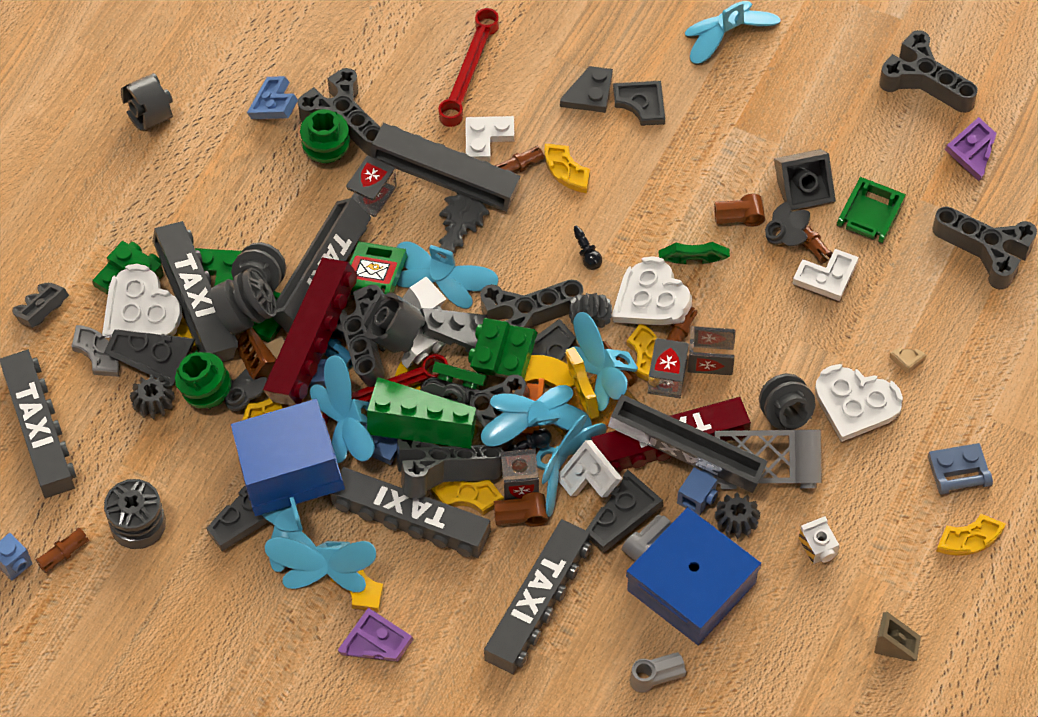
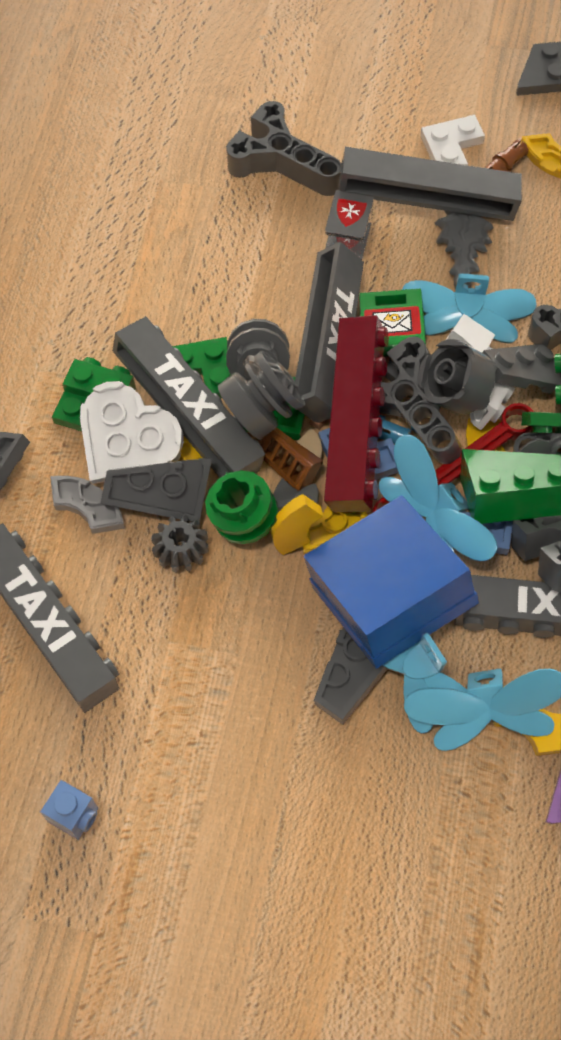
camera: 15 degrees left, 5 degrees up
dark orange pin [35,528,89,573] -> none
dark grey wheel [104,479,166,549] -> none
dark grey brick [121,73,173,131] -> none
medium blue plate [247,76,298,119] -> none
green piece [300,109,350,164] -> none
red piece [438,8,499,127] -> none
none -> yellow tile [271,494,323,555]

